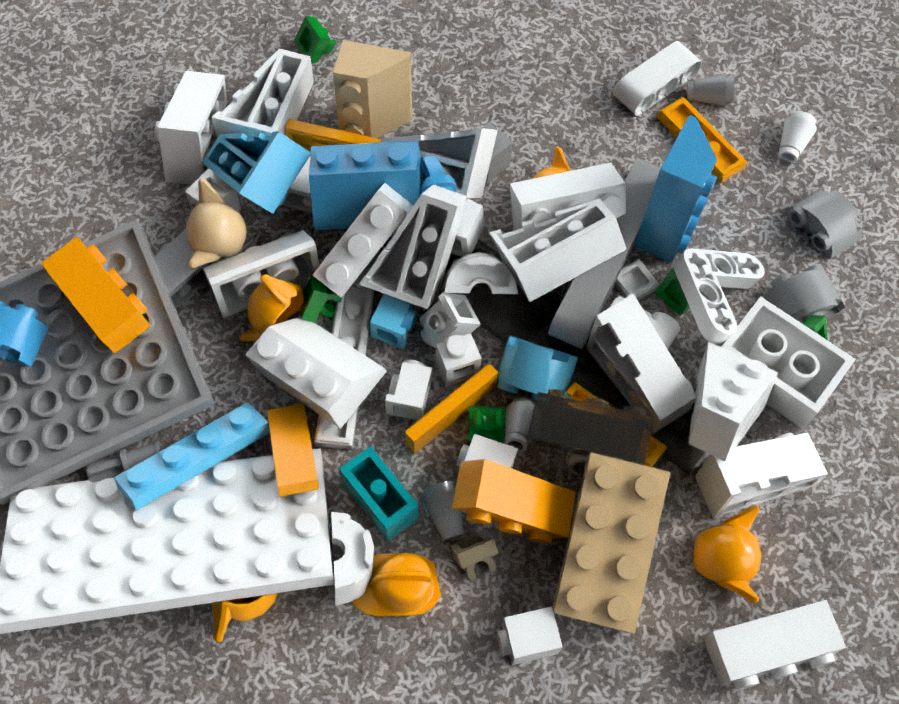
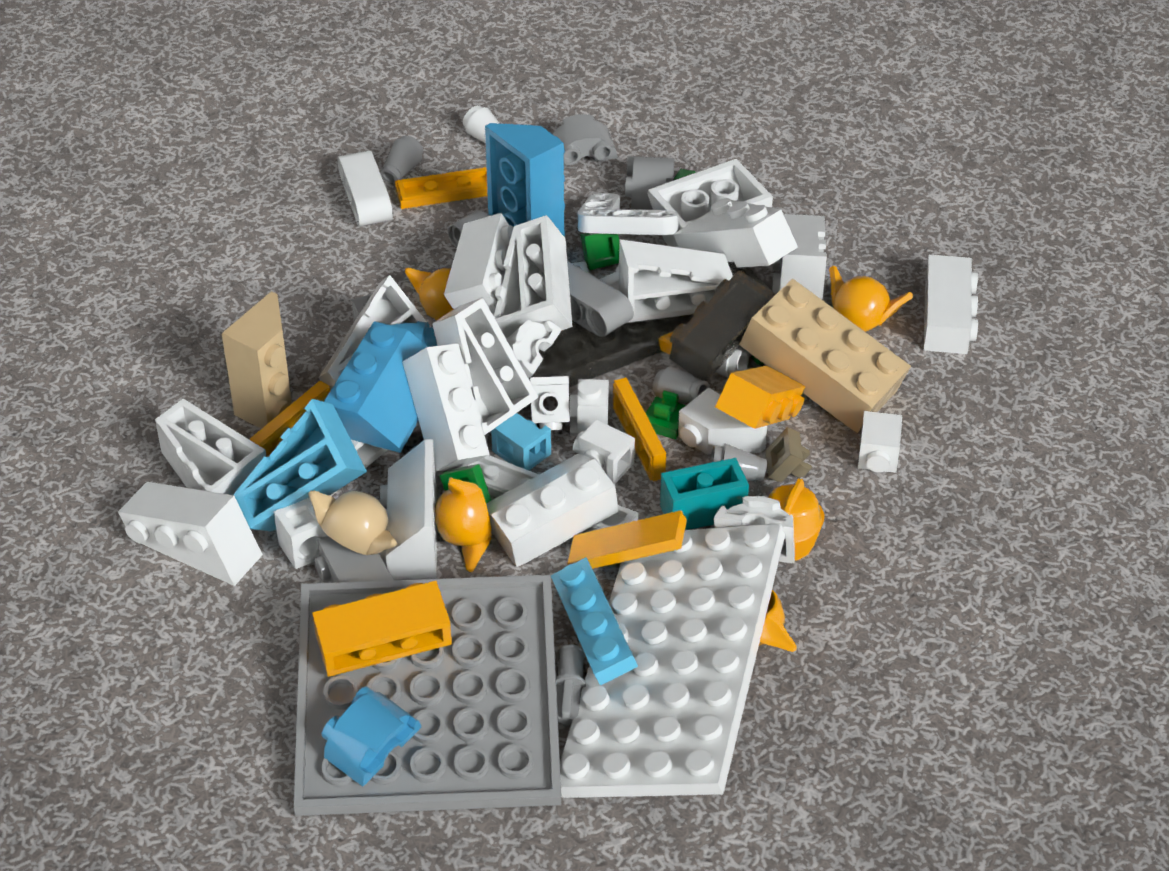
camera: 65 degrees left, 20 degrees down
green tile [294,16,336,63] -> none
medium azure cylinder [497,335,578,405] -> none

